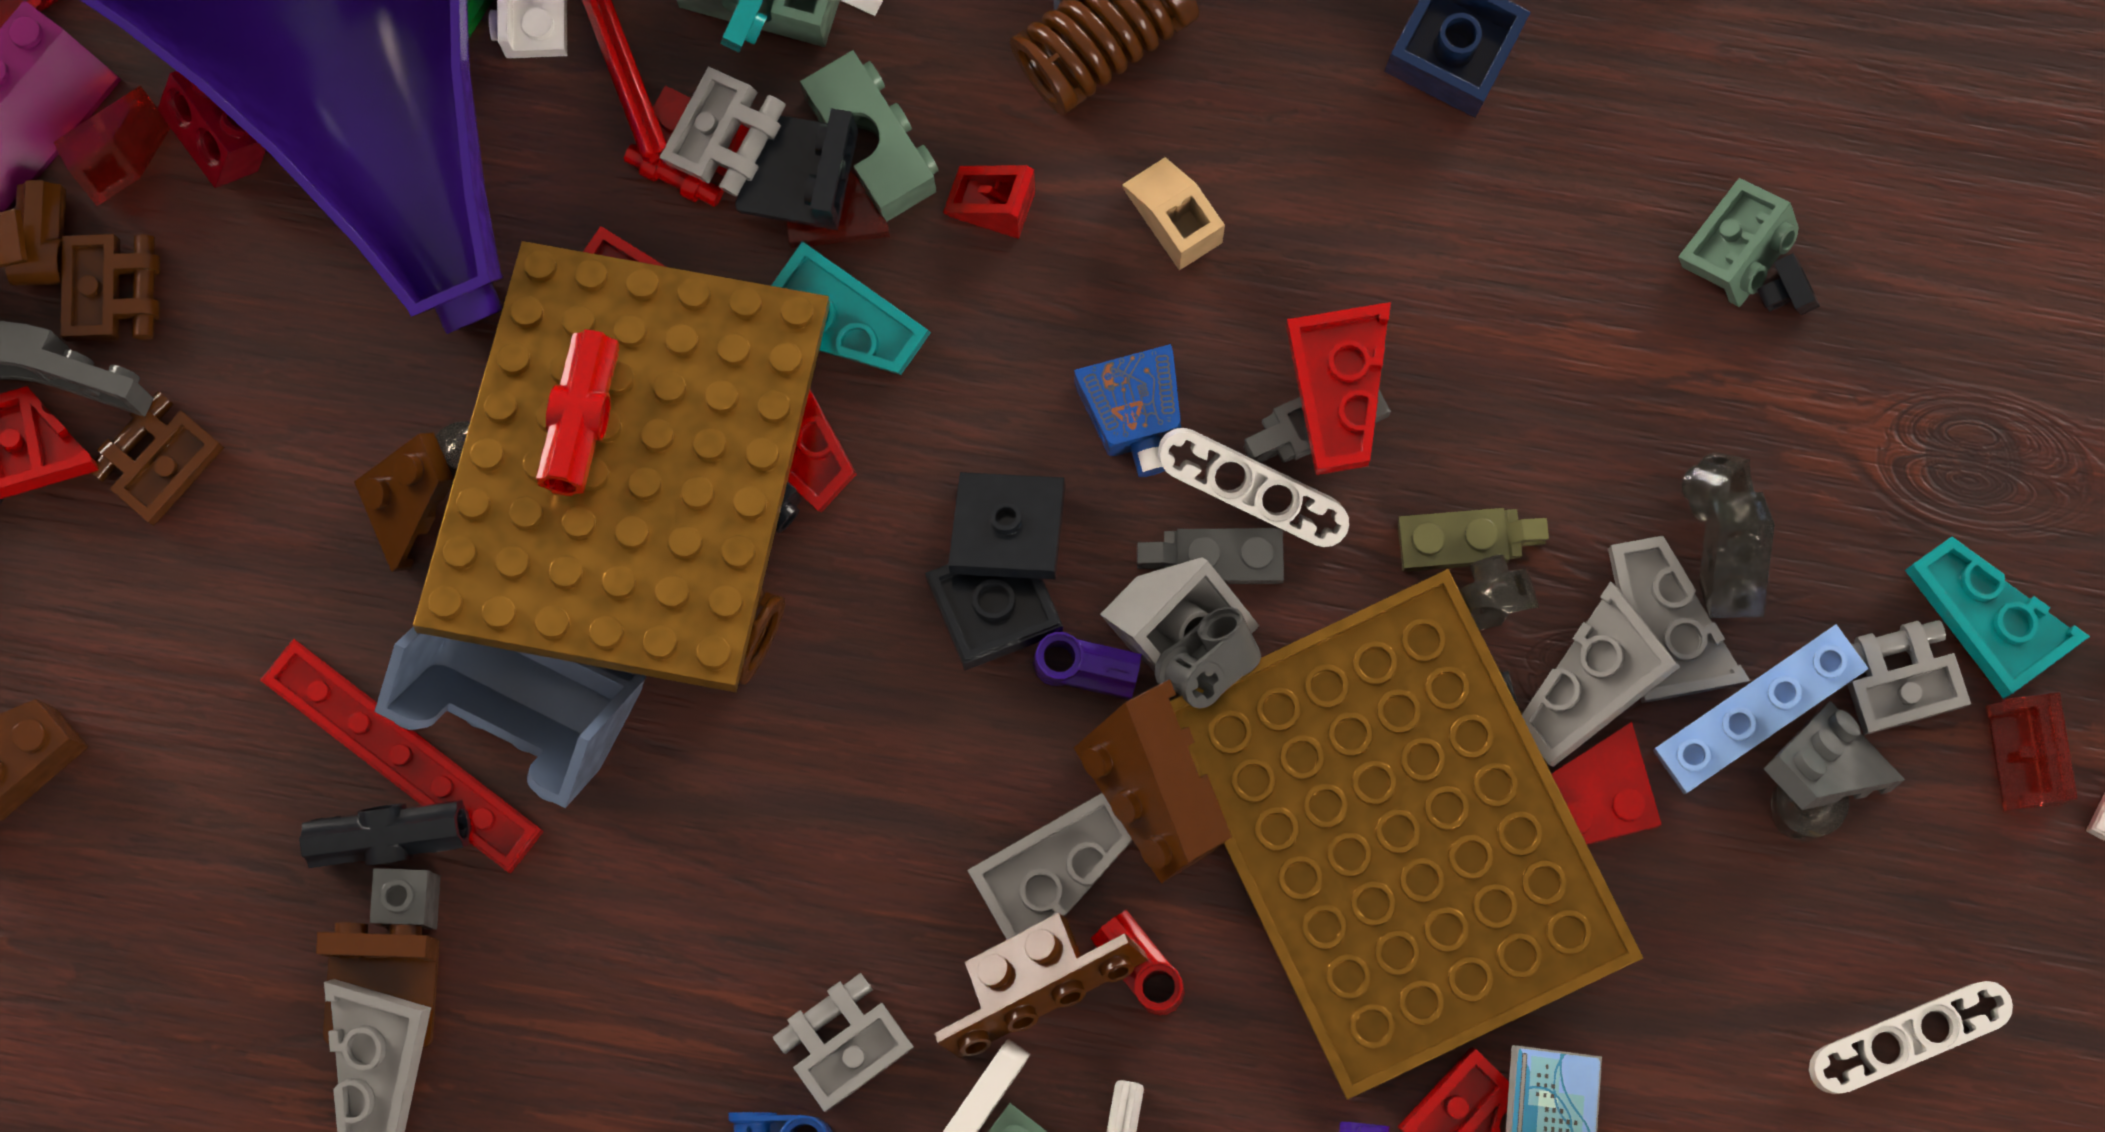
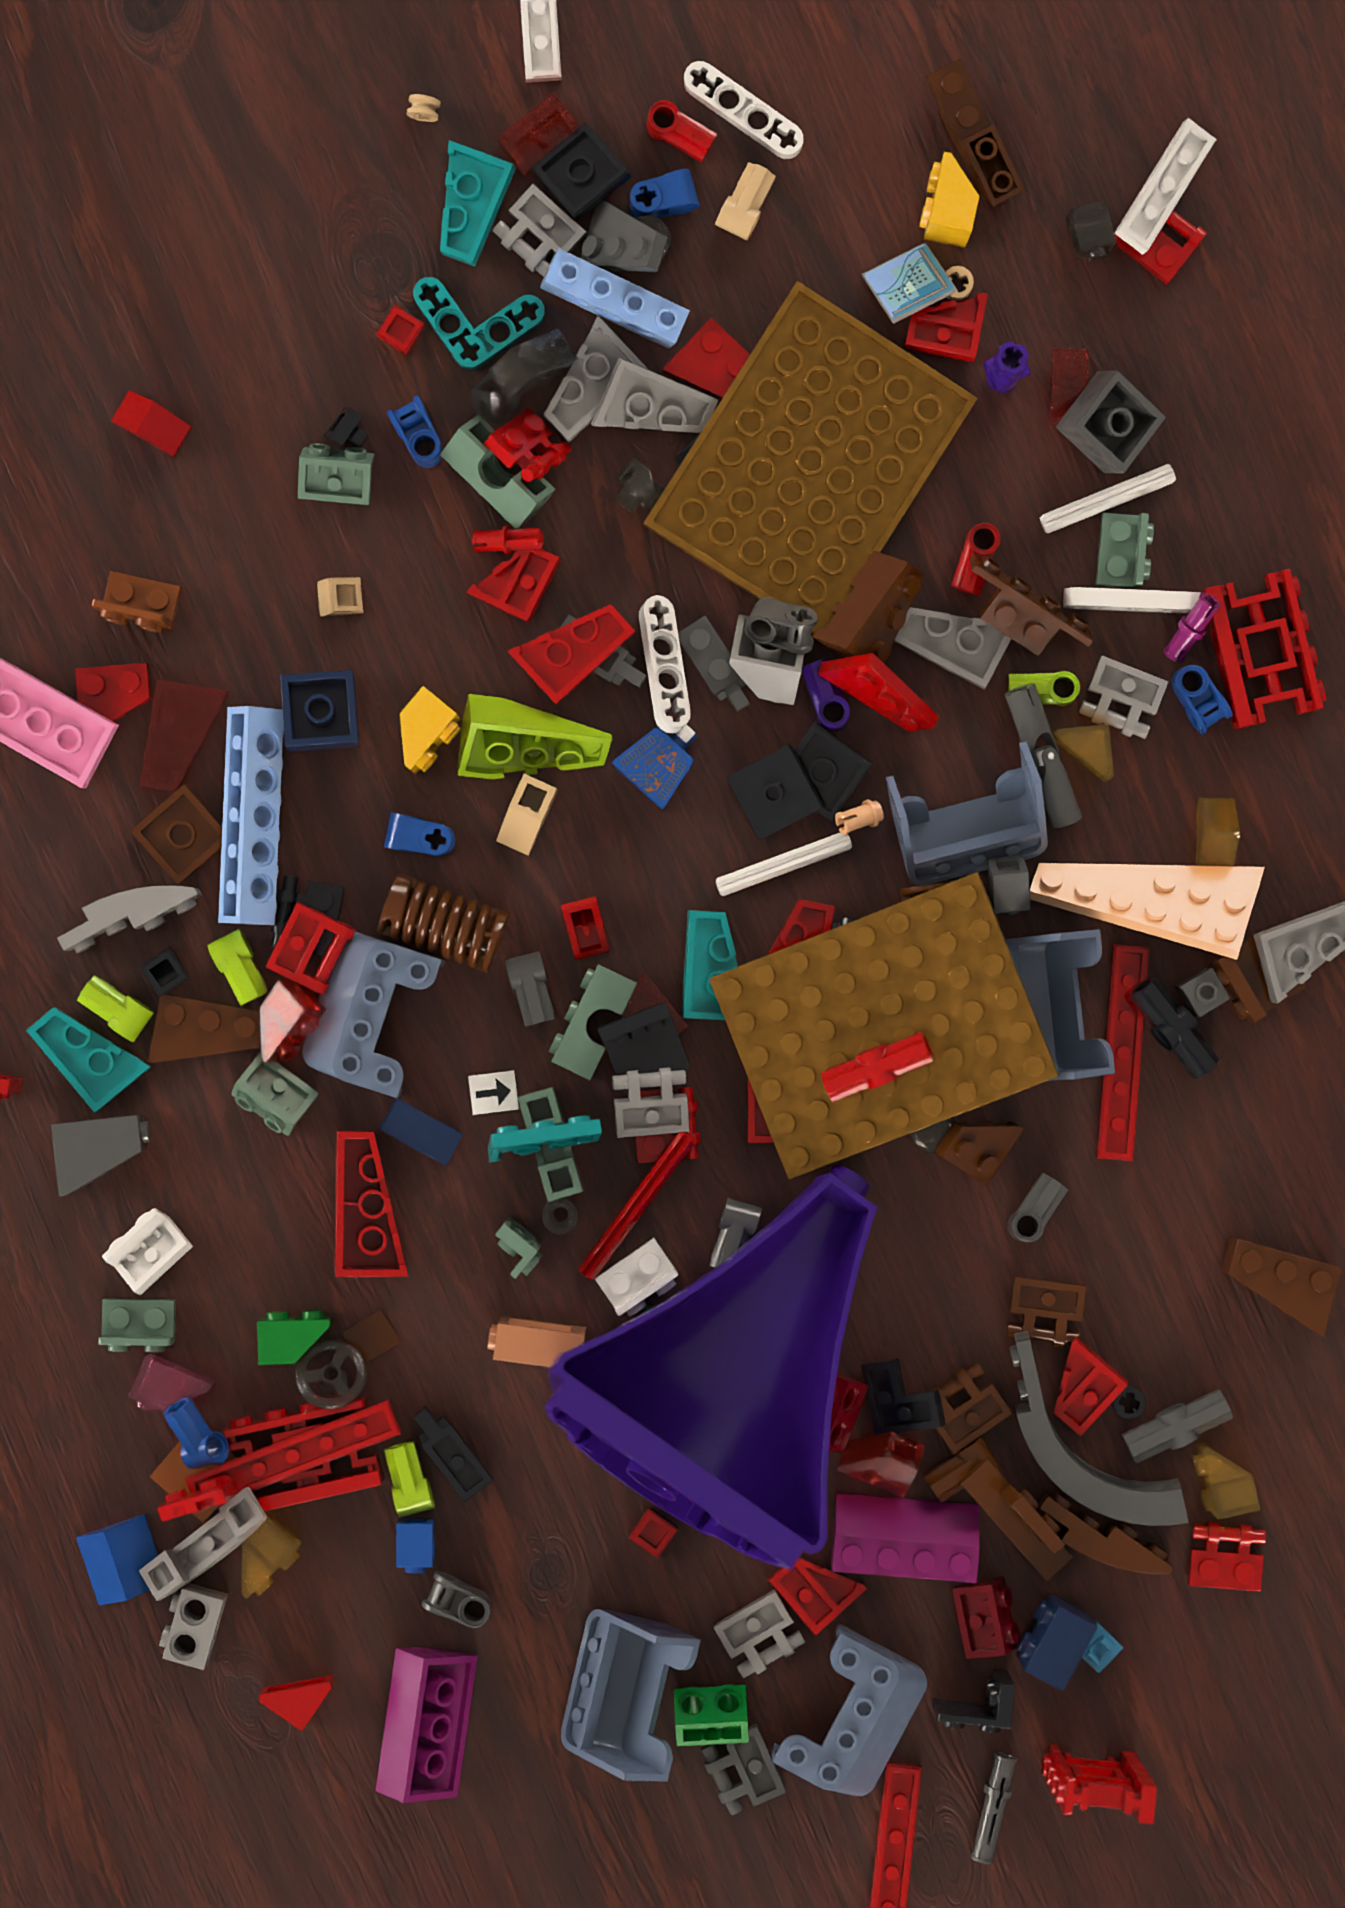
camera: 120 degrees left, 10 degrees up
olive hinge [1397,508,1549,572] -> none
none -> red slope [111,390,192,458]
none -> tan slope [317,577,363,617]
none -> red tile [376,305,426,356]
none -> blue piece [384,812,456,856]
none -> blue piece [386,395,443,468]
none -> yellow slope [400,686,461,775]
none -> teal beam [413,277,545,371]
none -> sand green arch [440,414,556,529]
none -> lime wedge [457,694,612,780]
none -> red wing [467,548,561,624]
none -> red axle [472,525,544,554]
none -> red plate [484,407,571,482]
none -> dark grey piece [505,950,555,1026]
none -> black plate [531,122,632,223]
none -> blue piece [629,169,700,222]
none -> red piece [646,100,717,163]
none -> dark grey piece [710,1198,762,1268]
none -> tan piece [715,162,776,241]
none -> white axle [716,833,852,896]
none -> red wing [817,653,939,732]
none -> light nougat pin [835,799,883,835]
none -> black plate [861,1358,946,1436]
none -> sand blue windscreen [886,742,1048,886]
none -> dark grey brick [987,856,1030,915]
none -> dark grey piece [1005,683,1082,828]
none -> dark grey piece [1007,1172,1069,1242]
none -> lime piece [1008,671,1080,706]
none -> light nougat wing [1029,863,1265,960]
none -> clear yellow slope [1053,724,1114,782]
none -> clear yellow slope [1196,798,1240,866]

